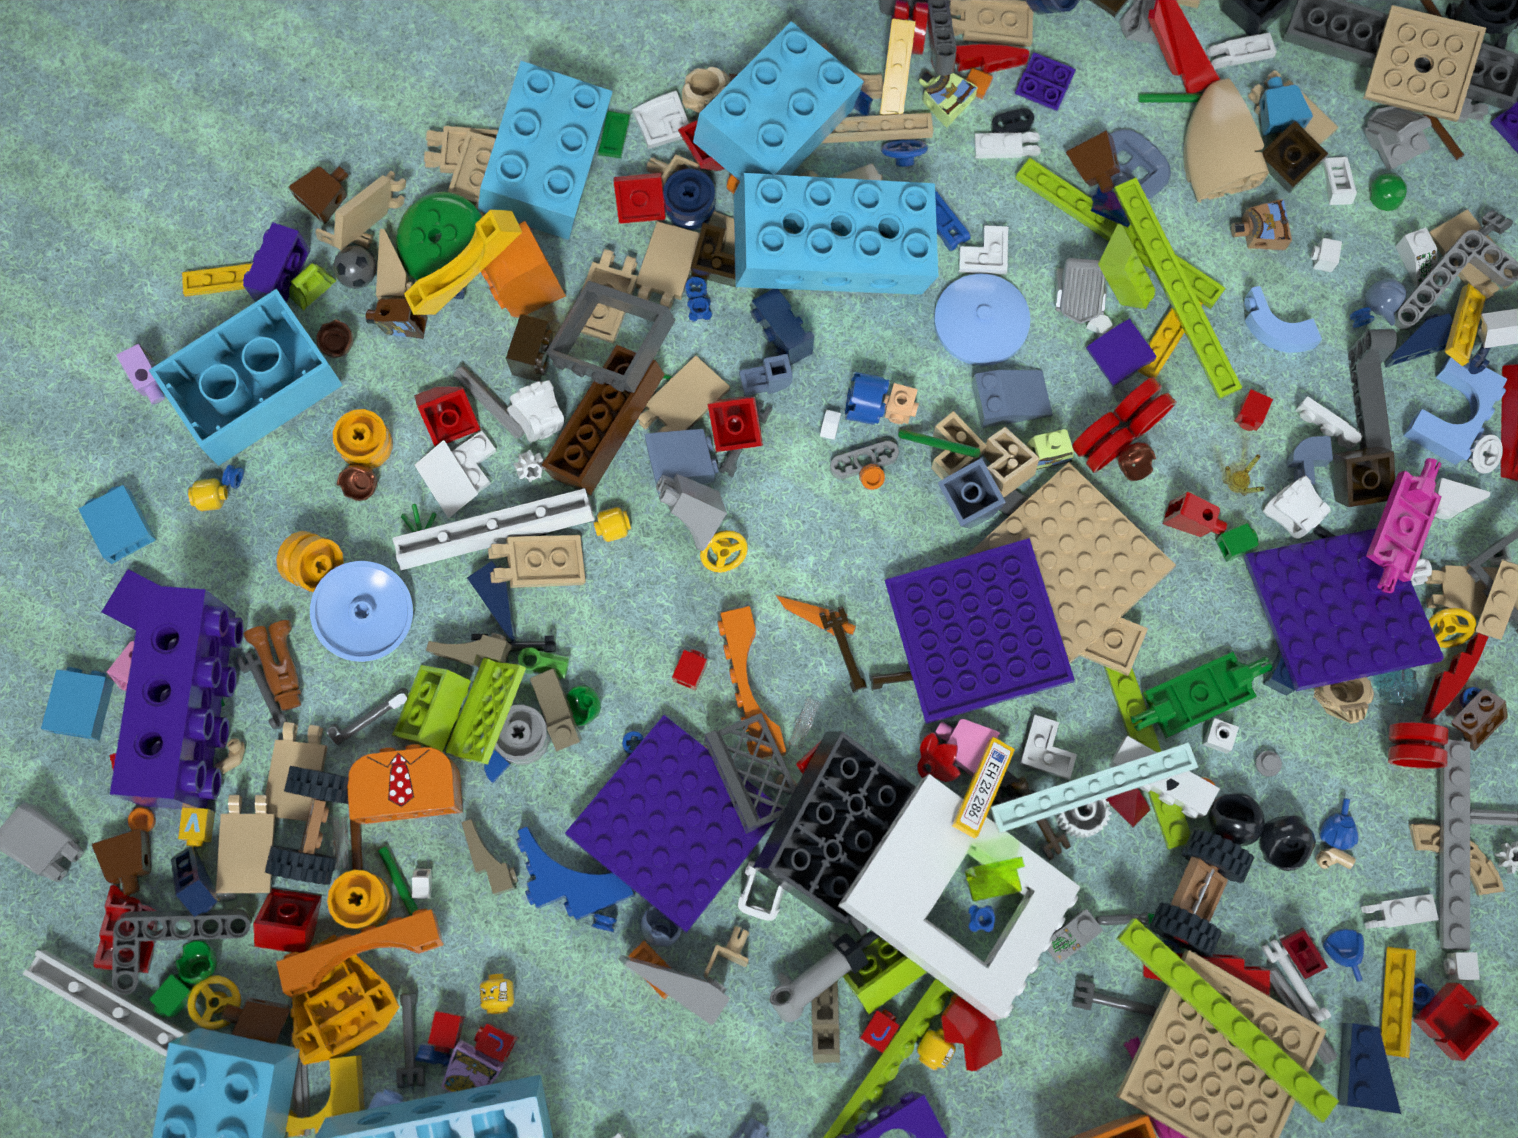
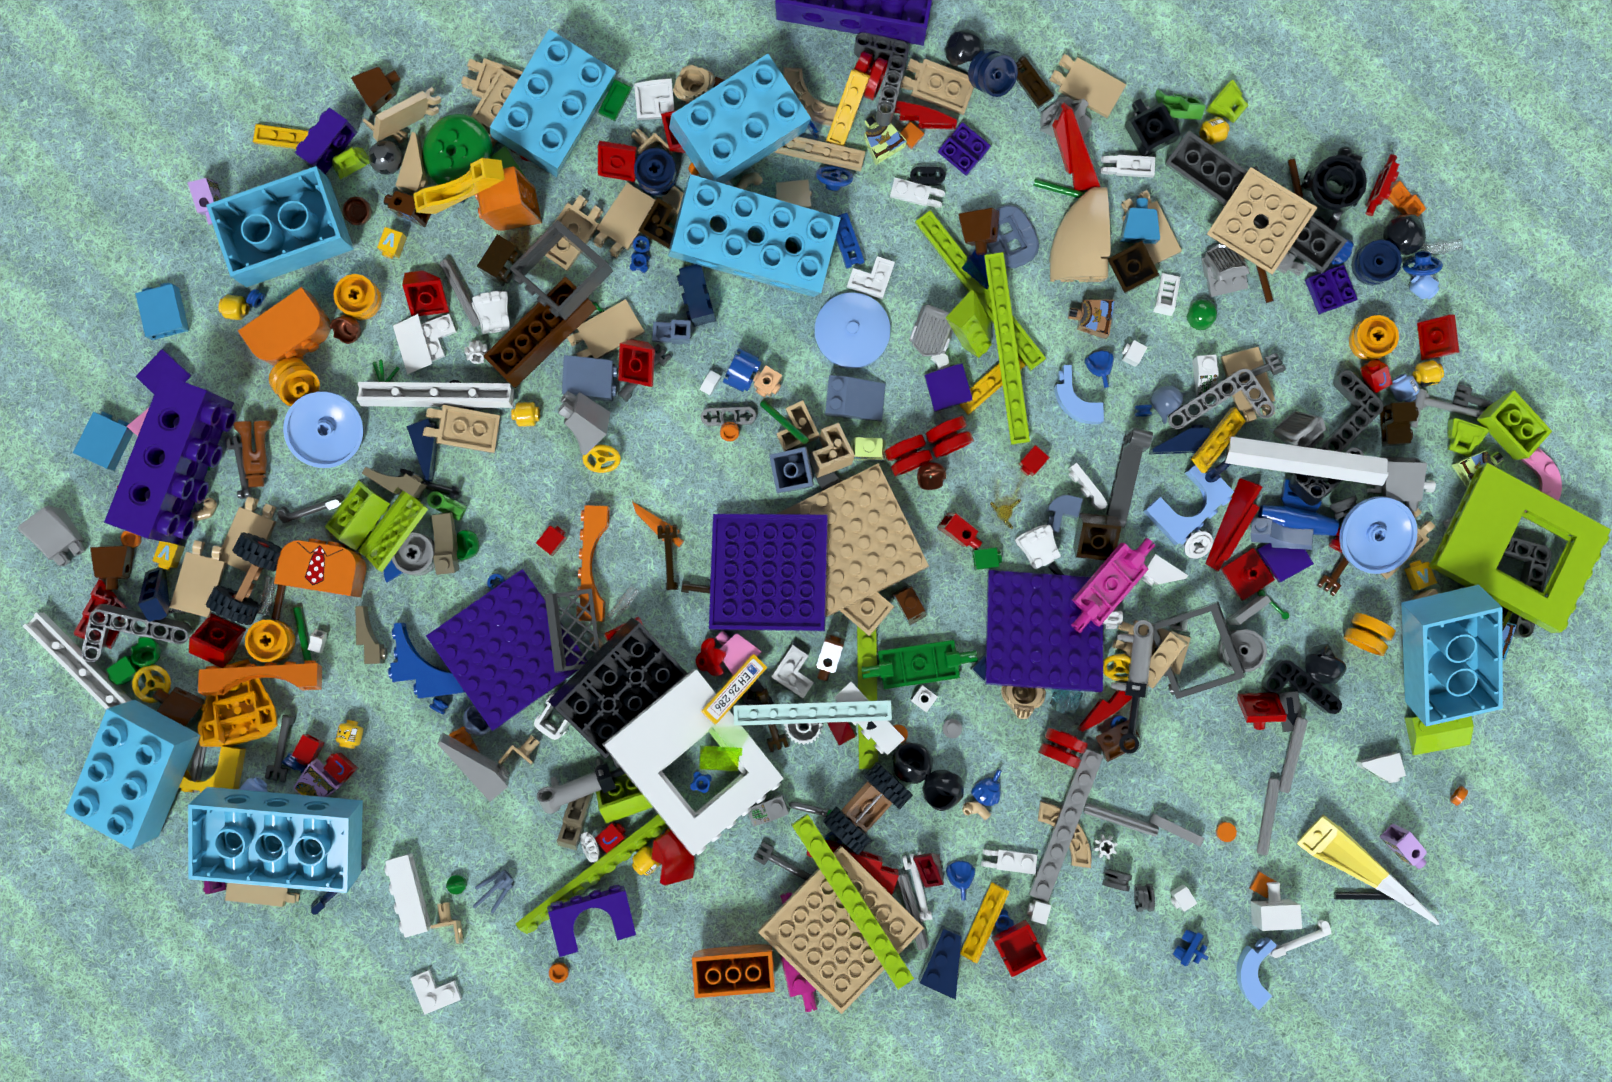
camera: 20 degrees right, 10 degrees up
none -> orange brick [238,287,331,366]
none -> yellow brick [377,227,407,259]
none -> white gear [580,832,599,863]
none -> torso [816,634,845,681]
none -> reddish brown torso [892,585,926,626]
none -> blue piece [1085,350,1114,388]
none -> light grey piece [1111,620,1155,754]

